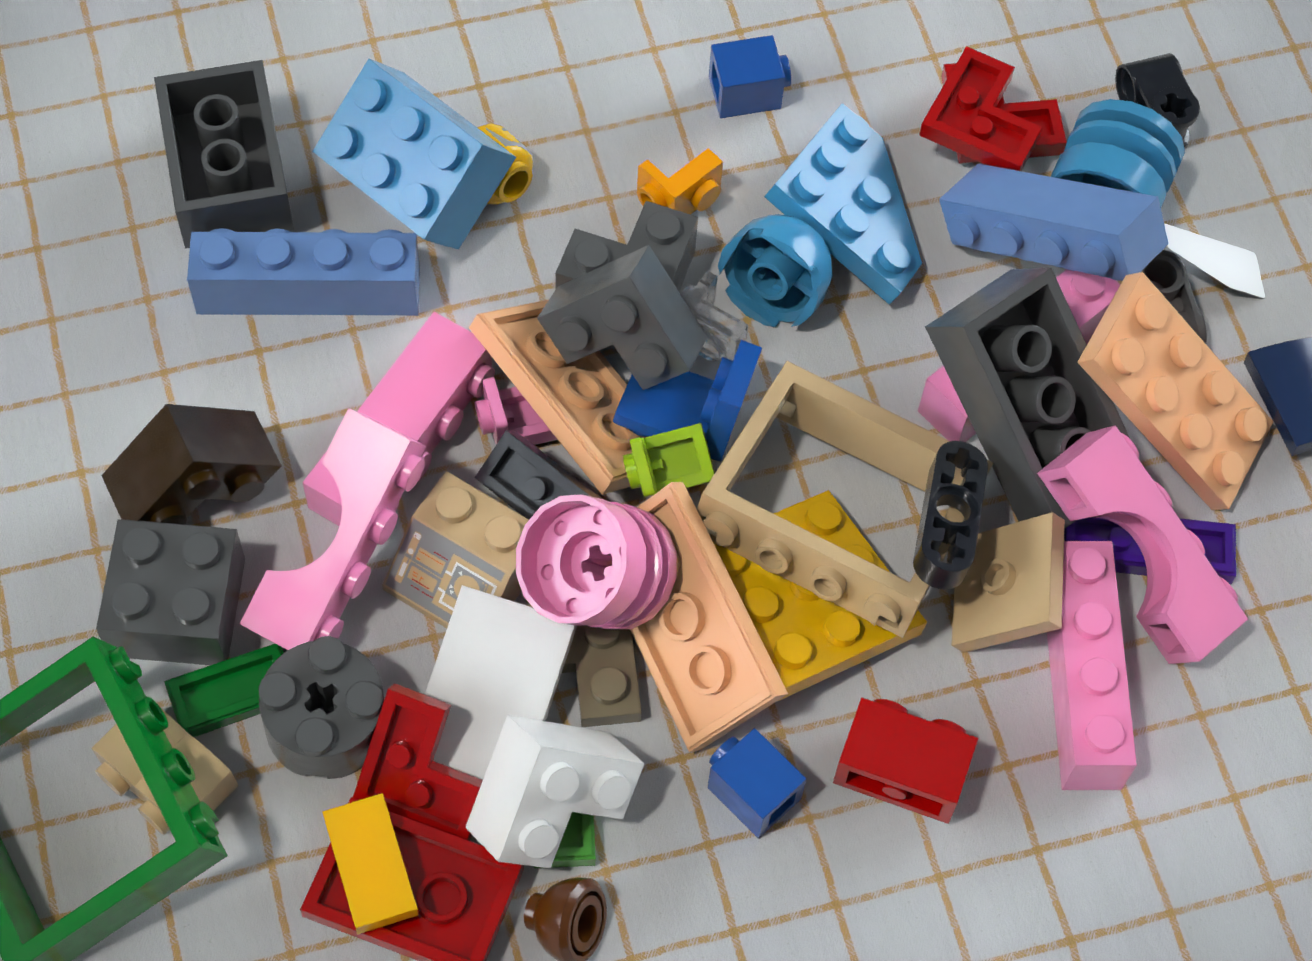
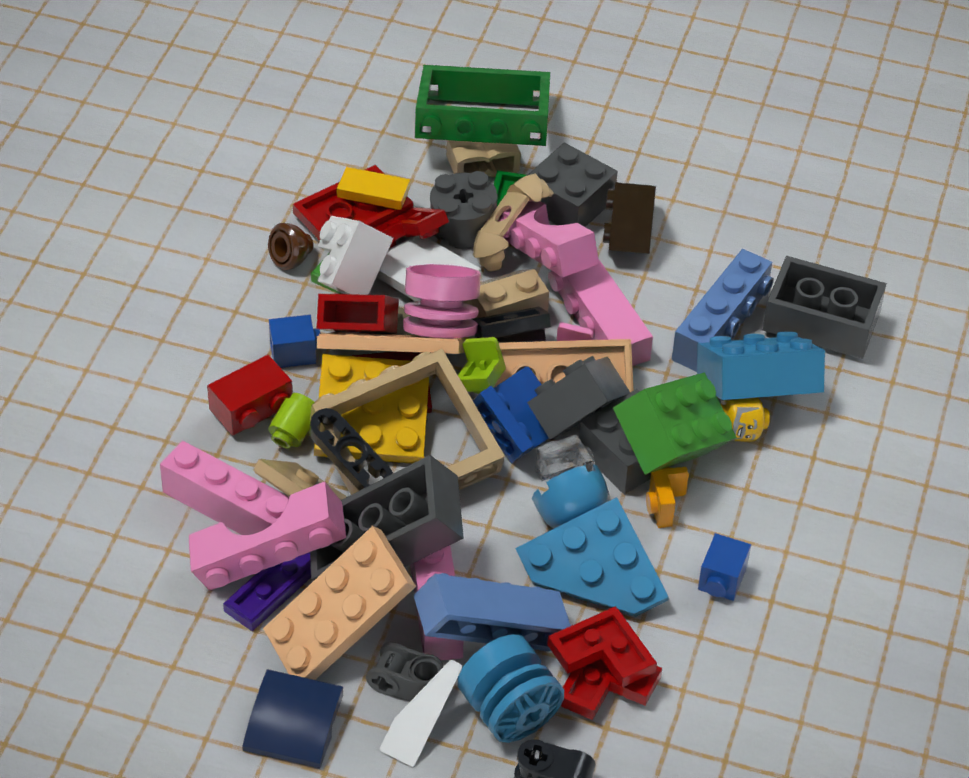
camera: 125 degrees right, 15 degrees down
none -> lime brick [268,393,315,449]
none -> red piece [316,294,399,334]
none -> tan piece [473,173,554,271]
none -> bright green brick [613,372,737,475]

